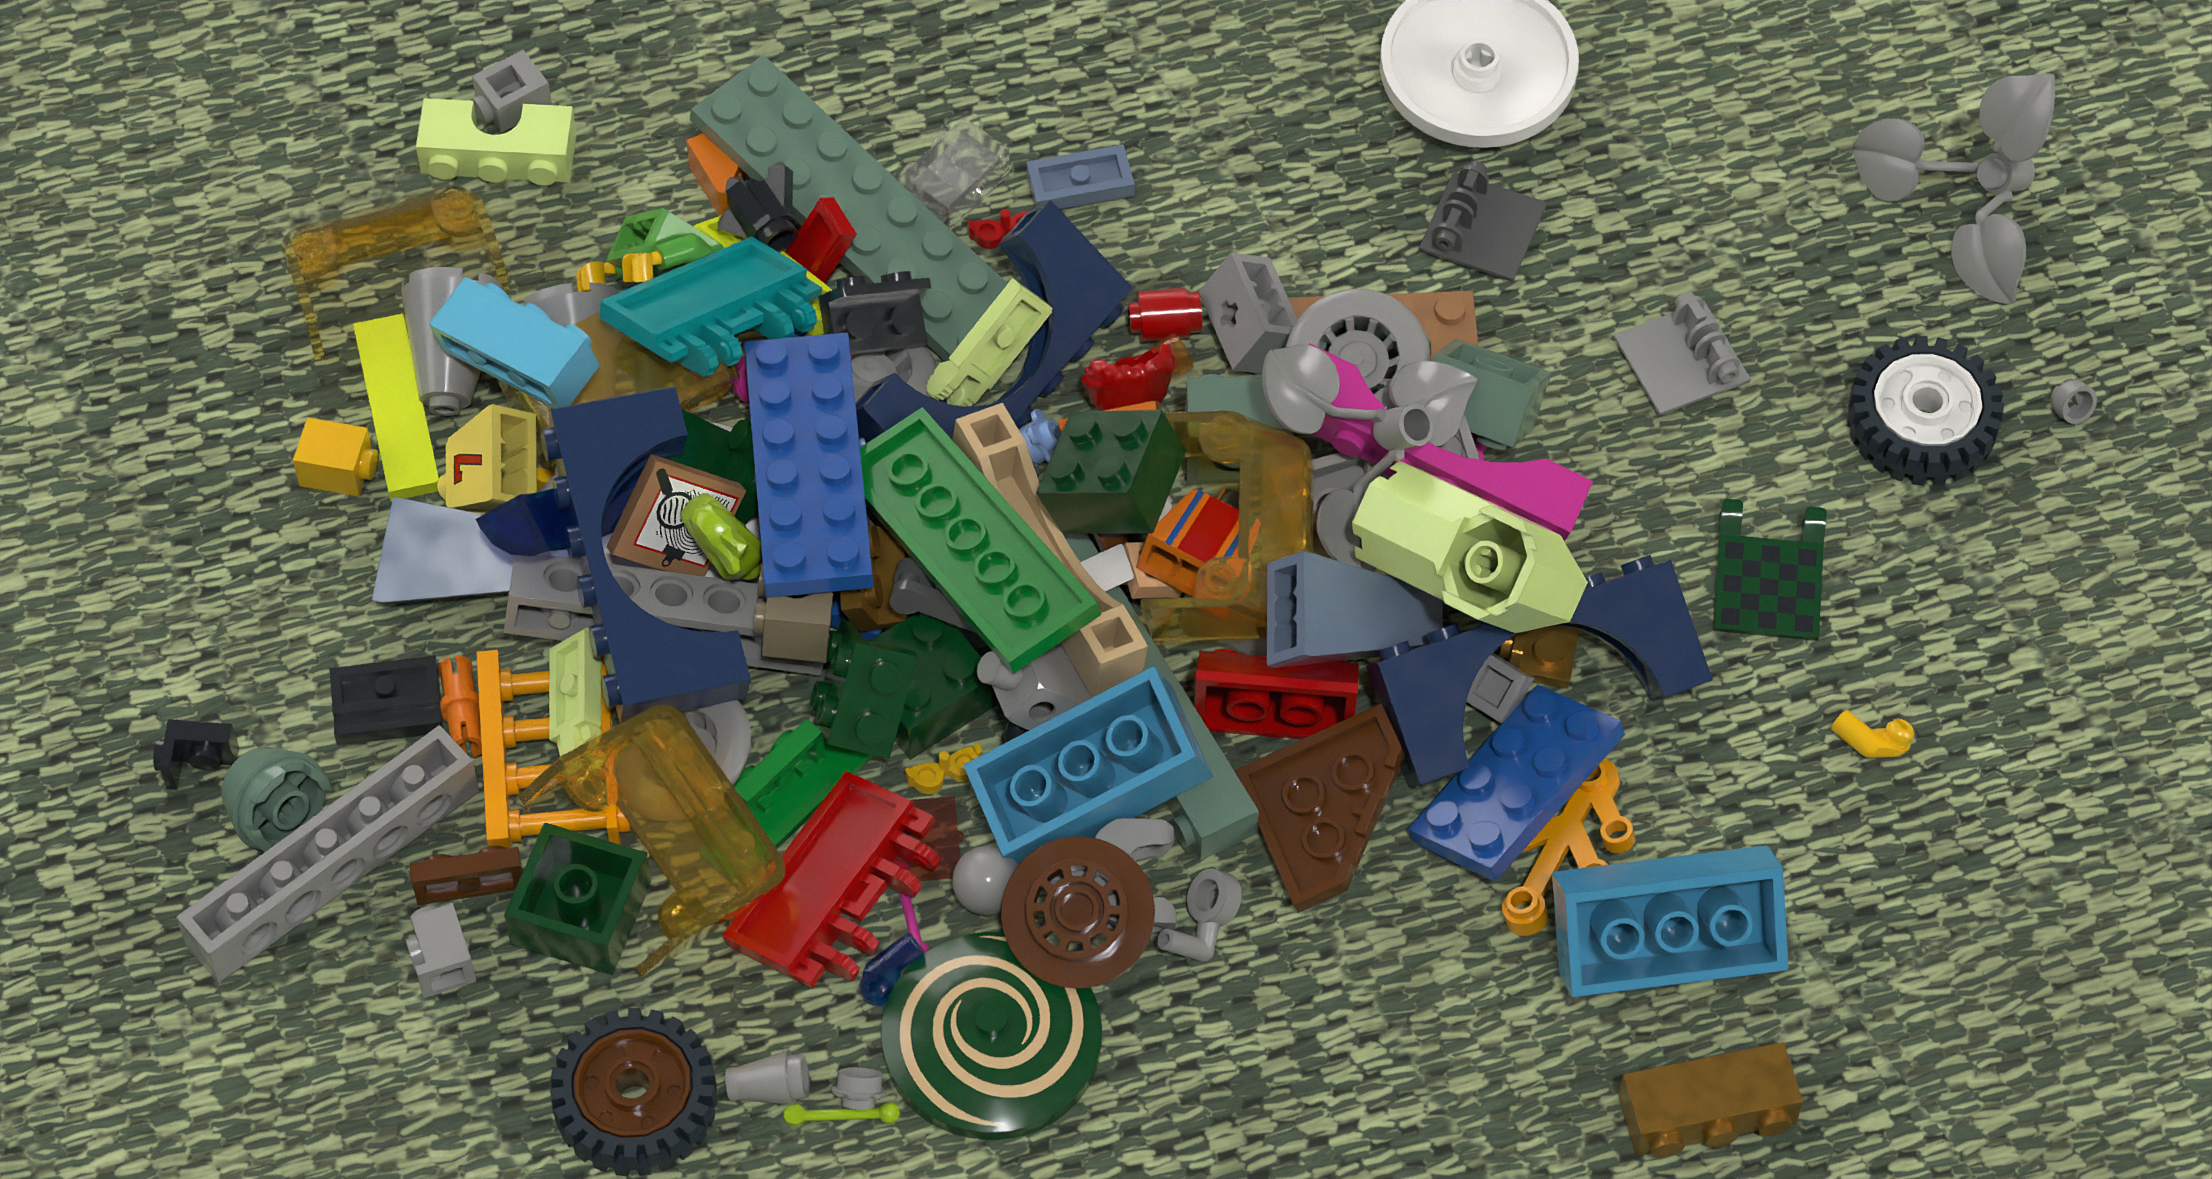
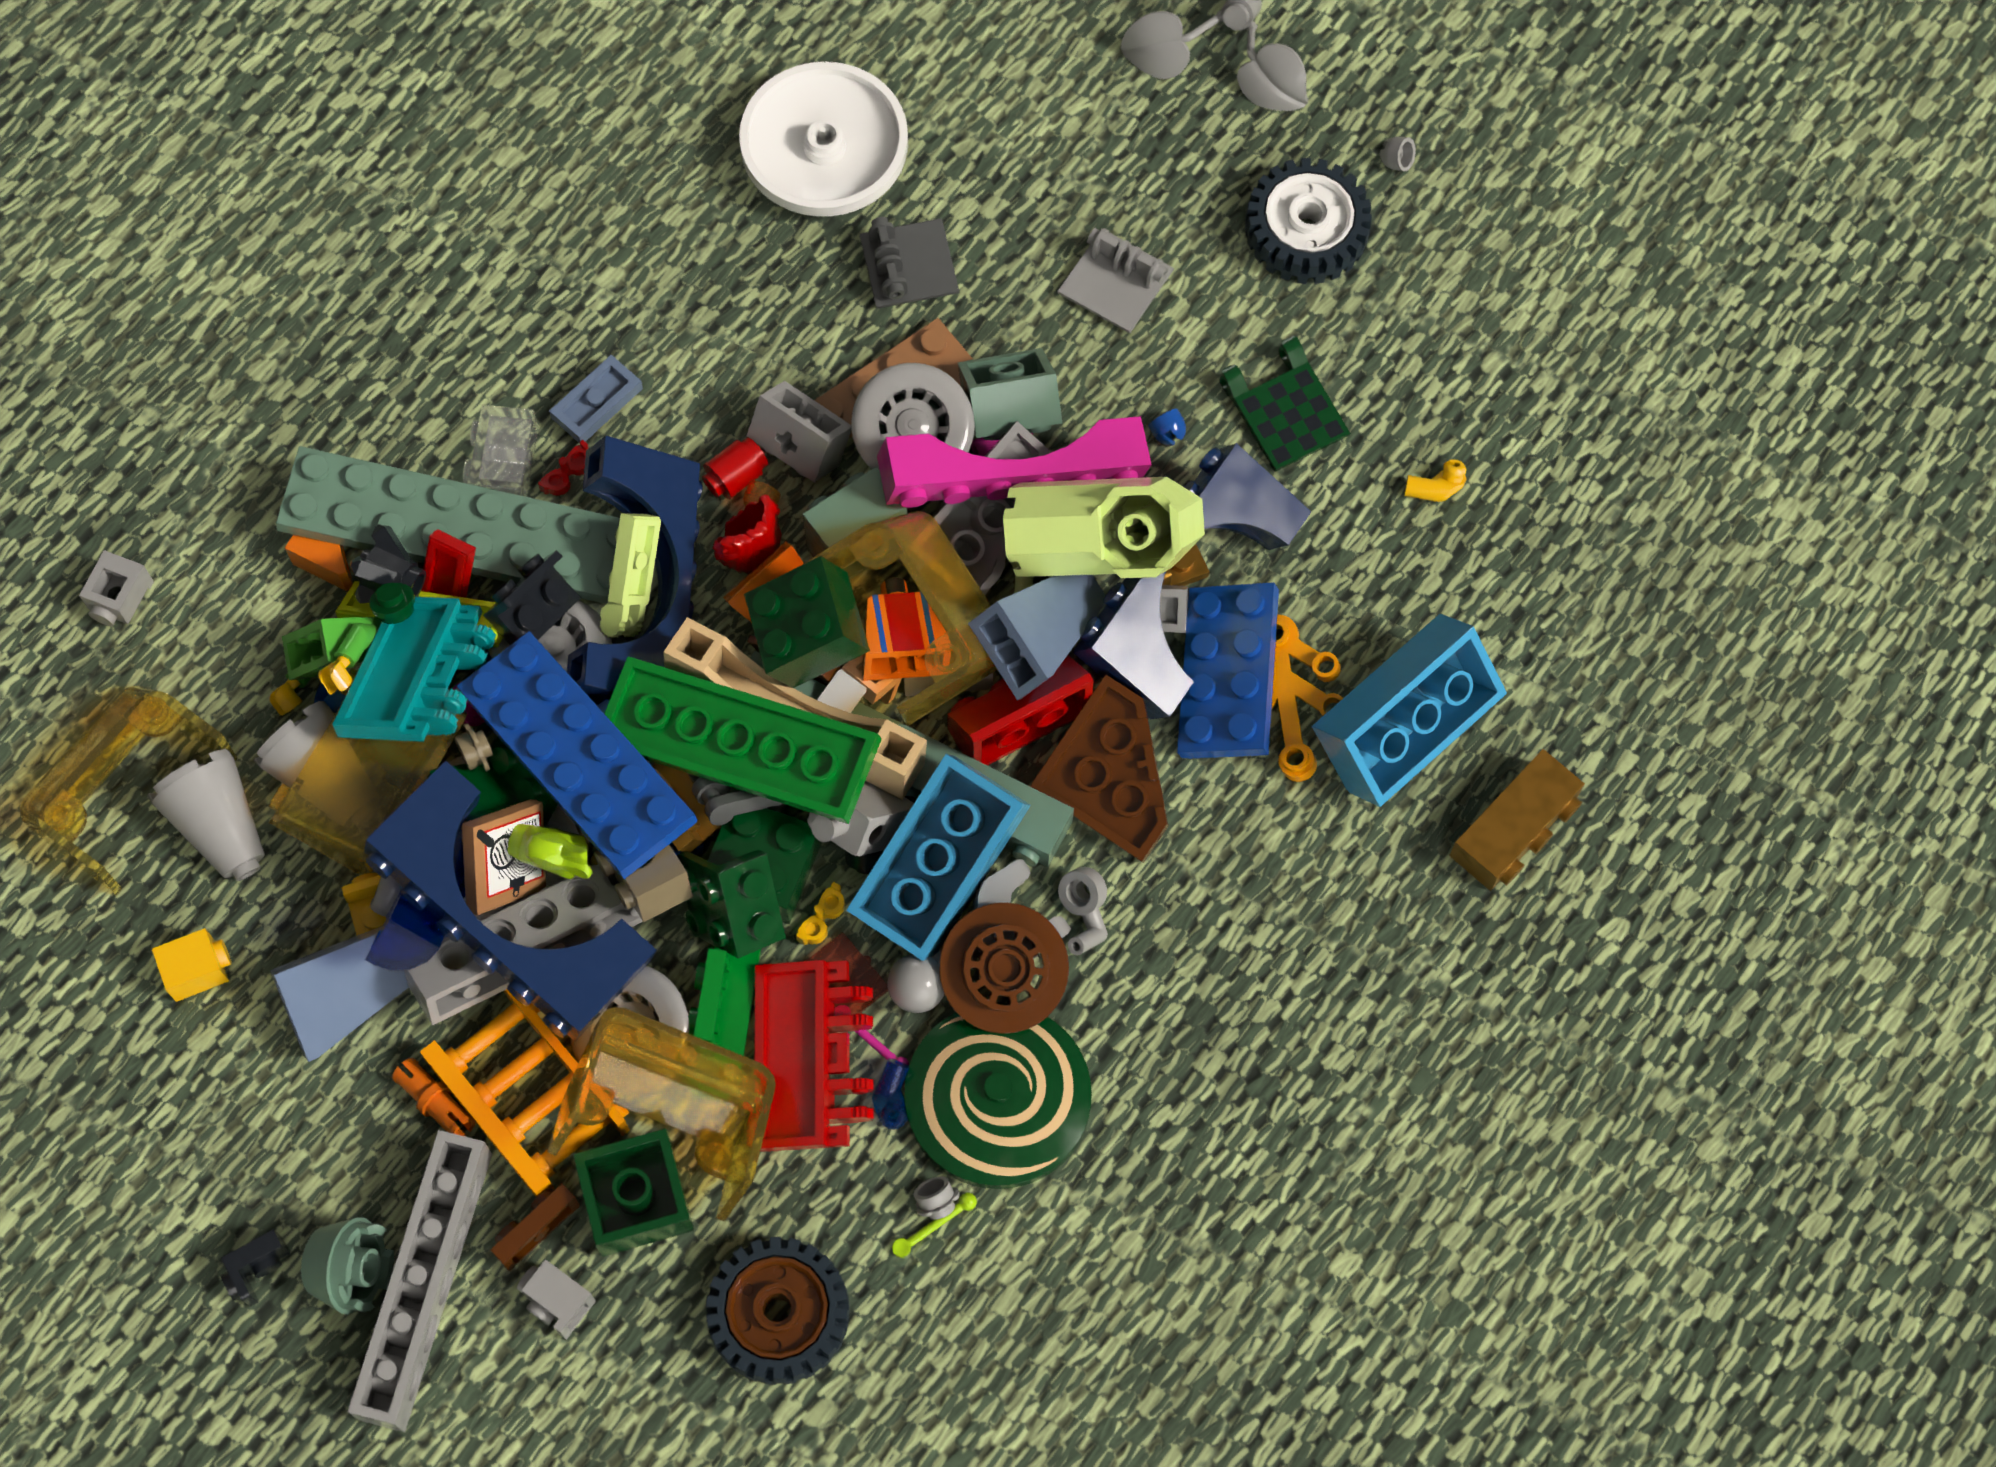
camera: 35 degrees left, 10 degrees up
black plate [329,655,443,745] -> none
neon yellow tile [353,314,439,501] -> none
yellowish green arch [416,98,577,185] -> none
medium azure brick [429,277,600,408] -> none
light yellow torso [437,404,537,517] -> none
yellowish green hinge [549,627,602,780] -> none
light grey cone [725,1050,810,1105] -> none
light blue plate [1019,409,1061,464] -> none
light grey plant [1262,344,1478,572] -> none
none -> dark green plate [369,583,415,624]
none -> dark tan plate [454,723,493,772]
none -> blue hinge [1148,408,1186,446]

